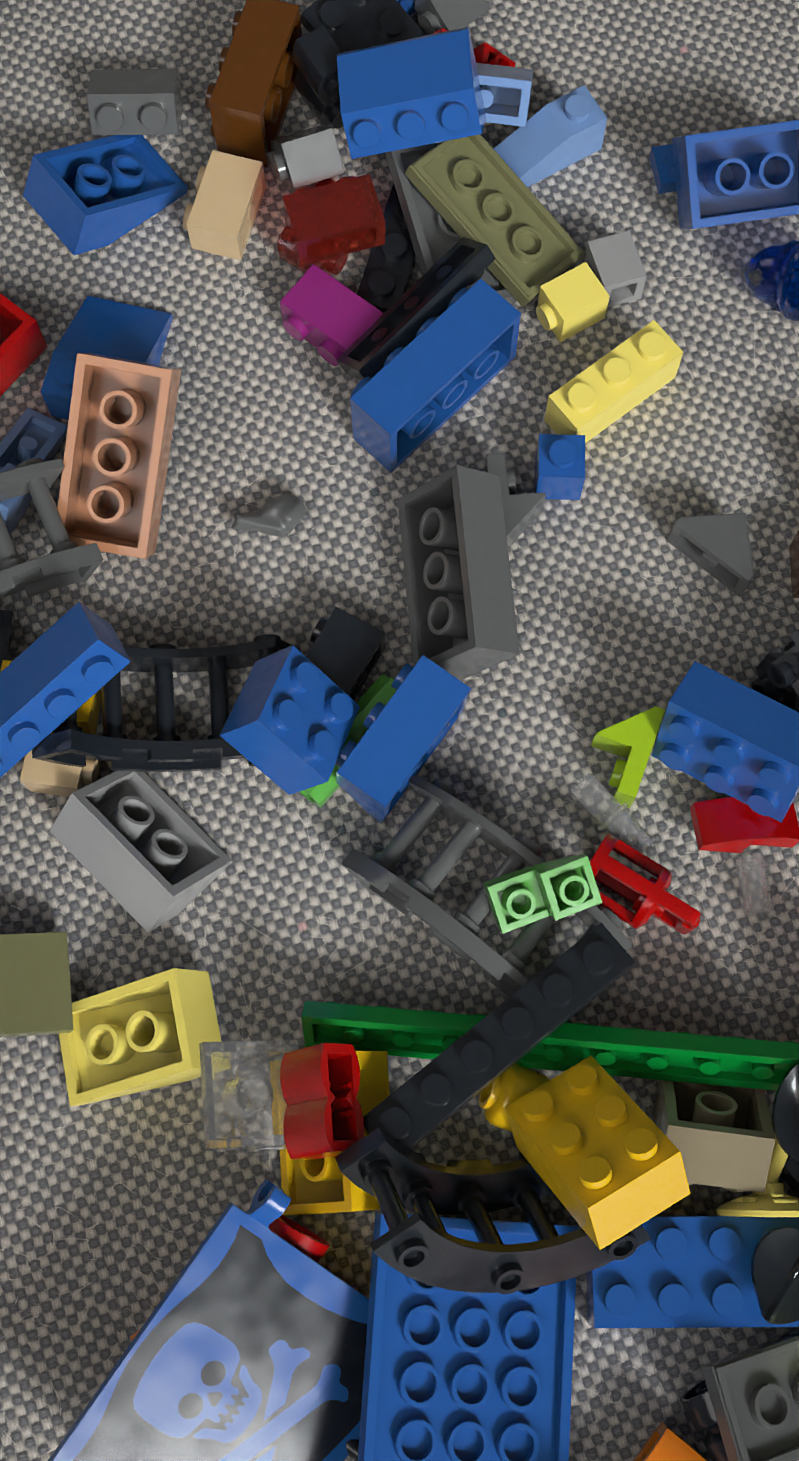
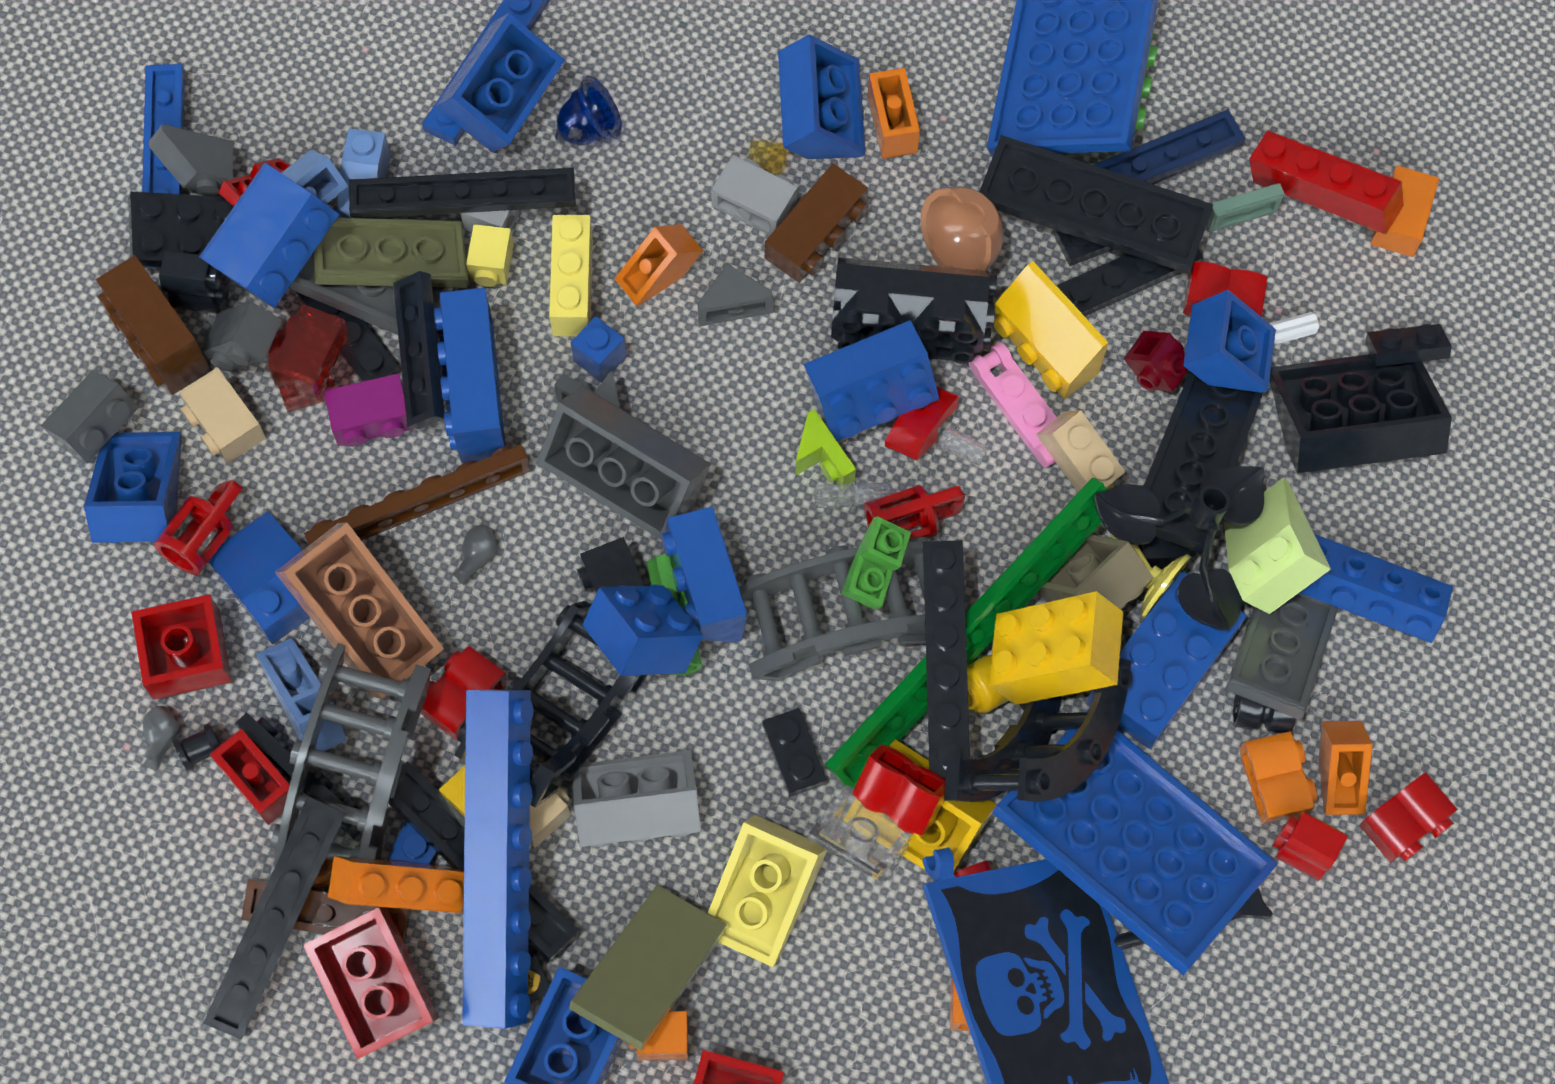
camera: 55 degrees left, 5 degrees down
none -> red piece [154,480,243,576]
none -> reddish brown plate [304,444,531,545]
none -> black tile [349,167,576,218]
none -> red brick [421,646,508,742]
none -> orange slope [614,224,703,306]
none -> black plate [762,708,827,797]

